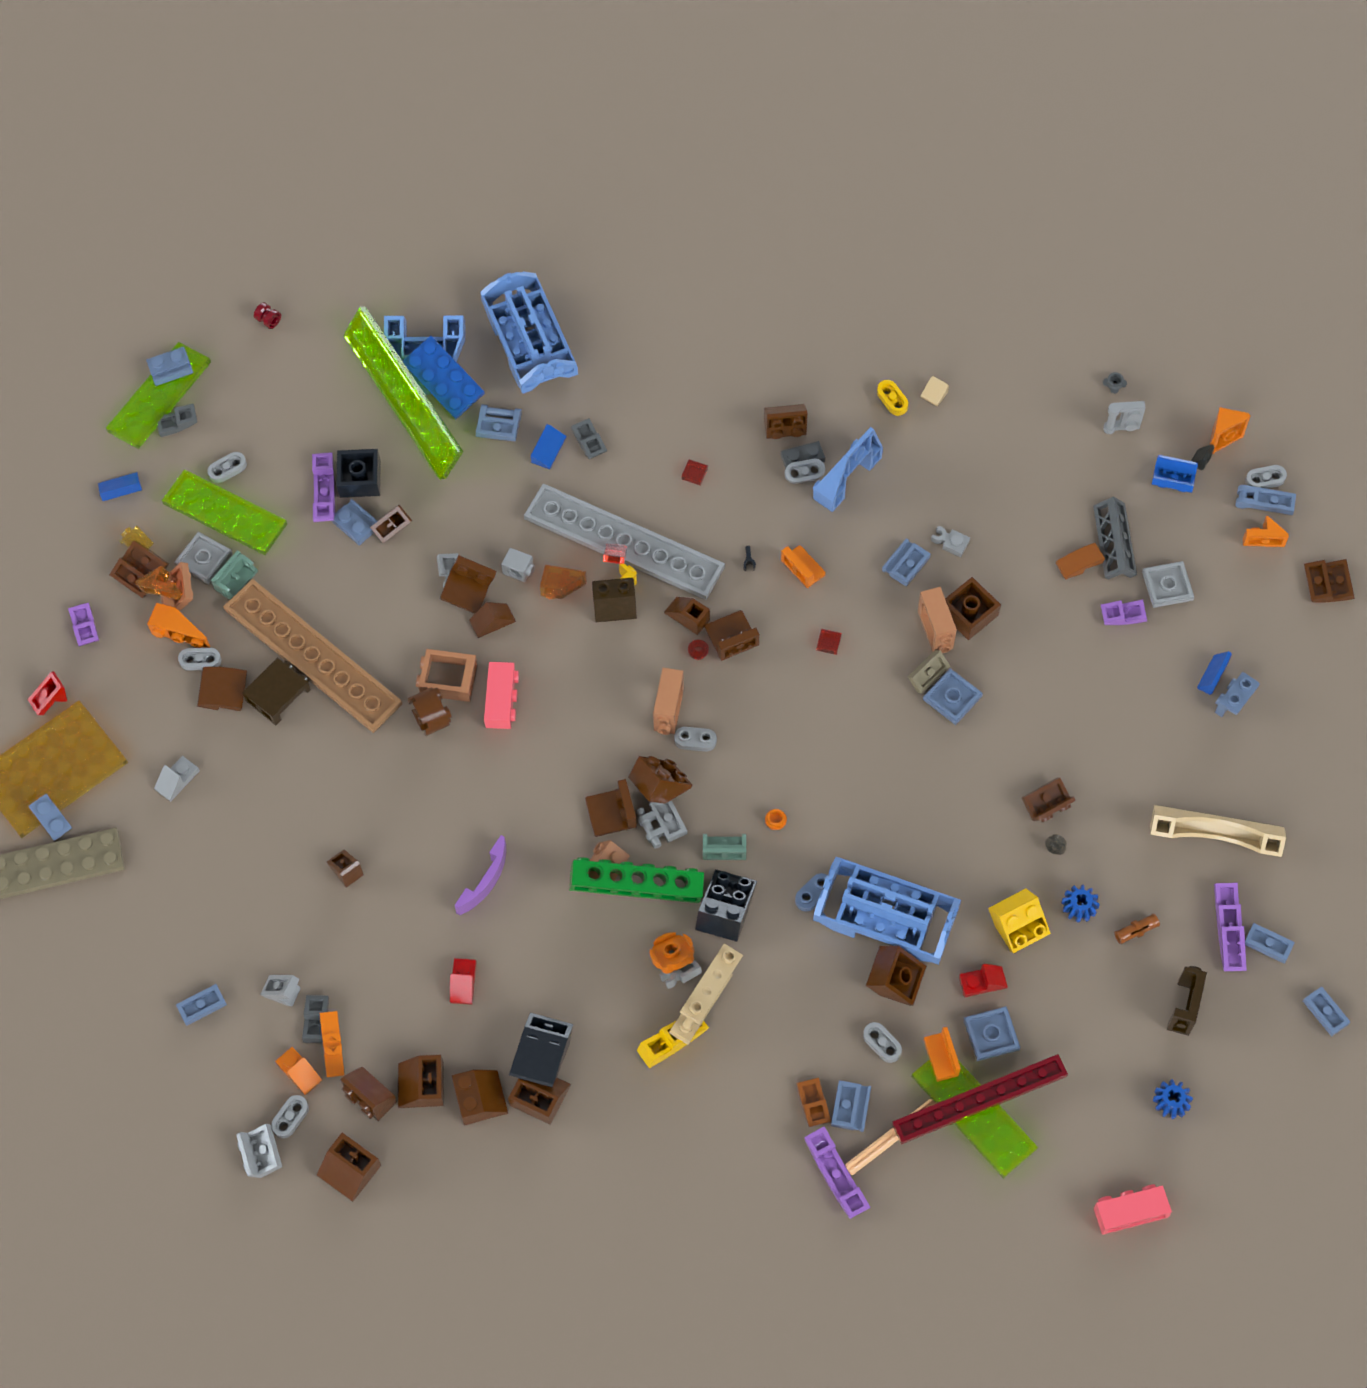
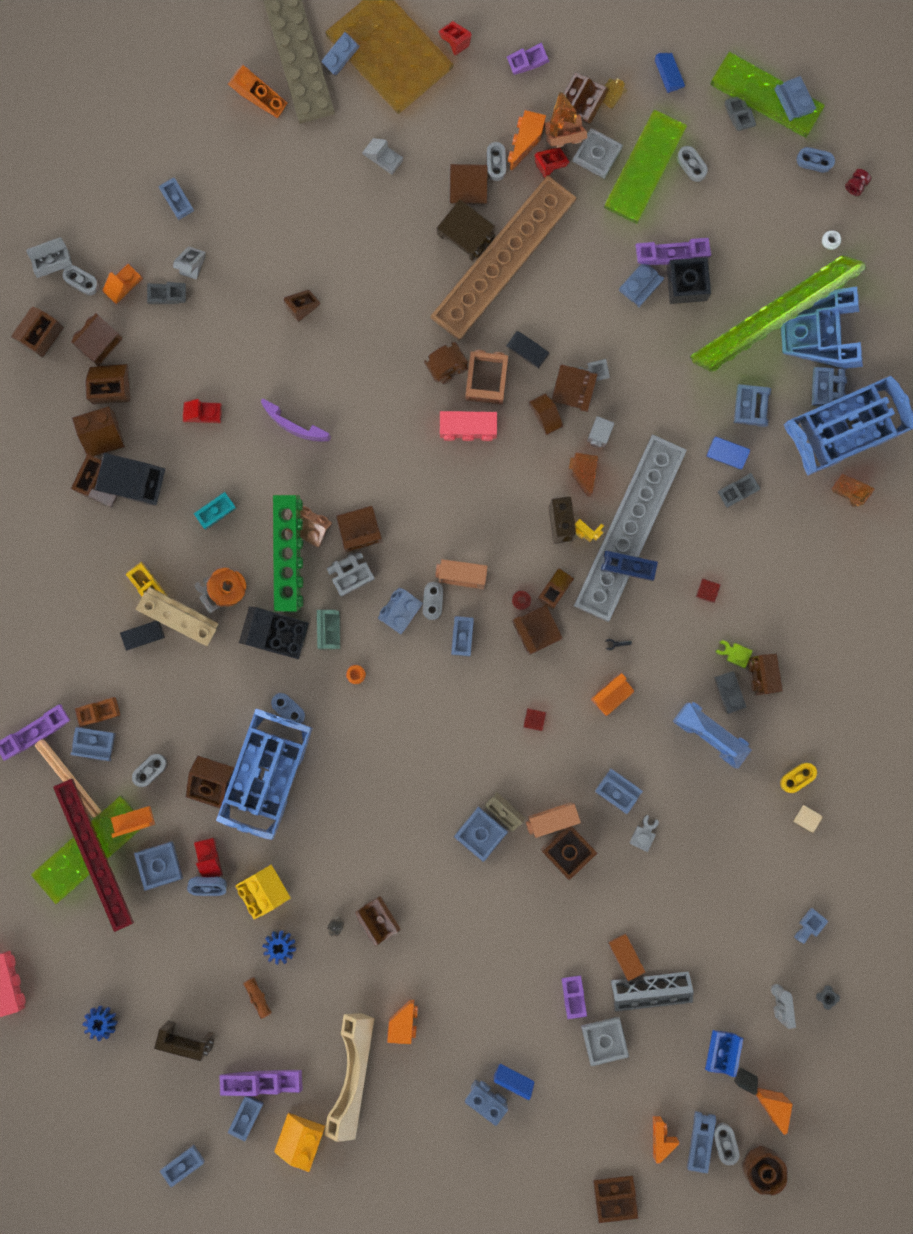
camera: 85 degrees right, 20 degrees up
sand green hinge [211,550,258,600] -> none
orange piece [320,1011,344,1077] -> none
slope [370,505,412,543] -> none
blue plate [402,336,485,420] -> none
clear red tile [603,543,627,564] -> none
reddish brown slope [628,756,692,804] -> none
light grey plate [784,458,825,484] -> none
none -> black slope [120,620,165,651]
none -> sand blue plate [187,877,227,896]
none -> teal plate [194,492,237,530]
none -> orange slope [228,65,288,118]
none -> light orange slope [274,1113,325,1172]
none -> sand blue bracket [378,588,423,634]
none -> orange slope [387,1000,418,1044]
none -> sand blue plate [451,616,474,657]
none -> black slope [506,331,550,369]
none -> red slope [534,148,570,178]
none -> dark blue plate [601,551,658,581]
none -> lime plate [715,640,752,669]
none -> reddish brown brick [742,1146,788,1196]
none -> sand blue plate [794,908,828,944]
none -> sand blue plate [796,147,835,173]
none -> sand blue plate [812,367,847,406]
none -> white plate [822,231,841,250]
none -> clear orange slope [831,474,875,507]

